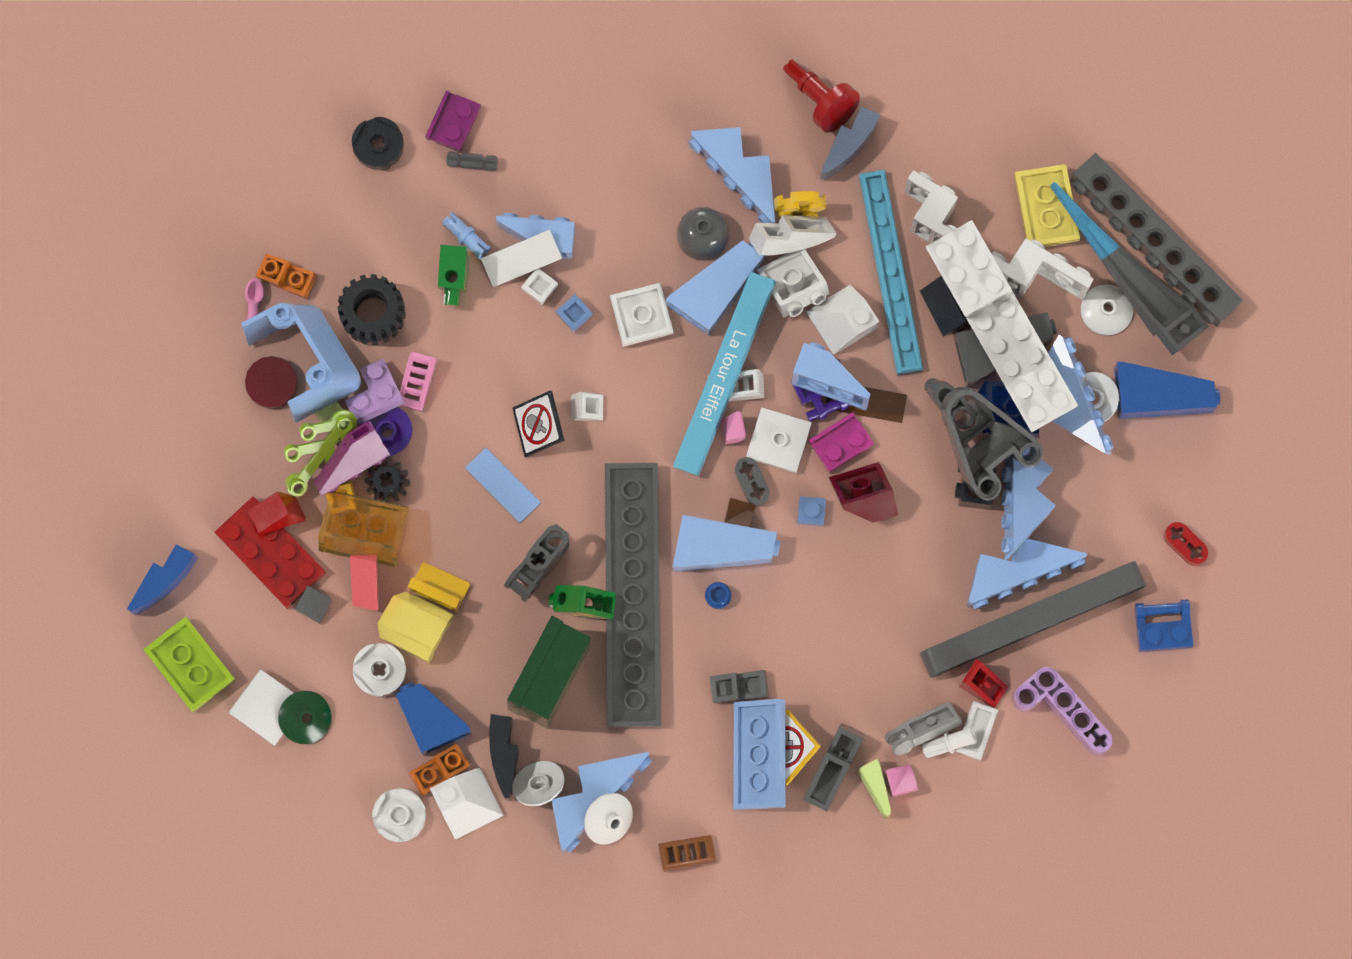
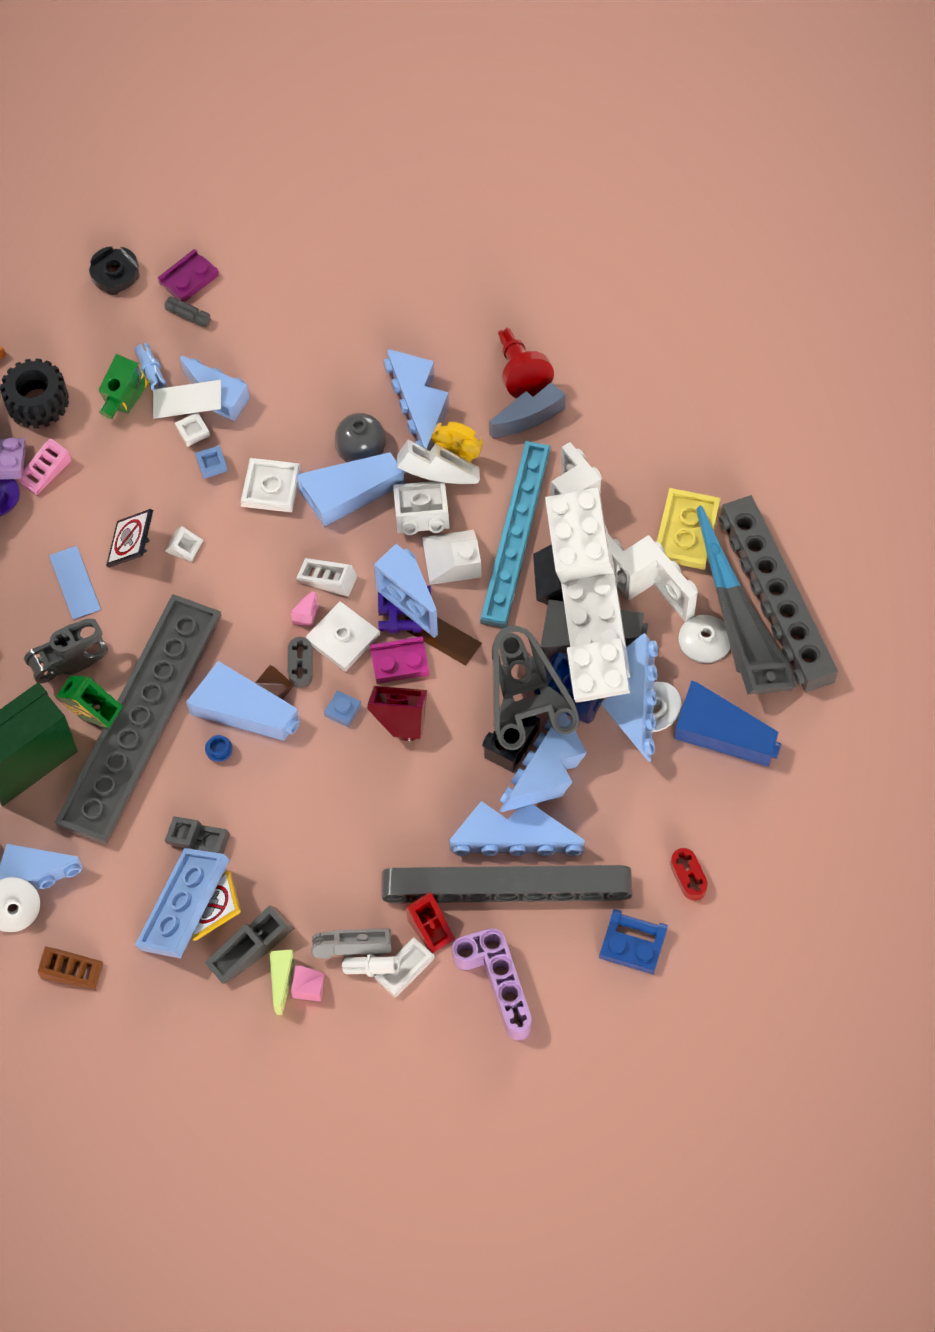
camera: 25 degrees right, 15 degrees down
medium azure tile [673,272,776,477] -> none

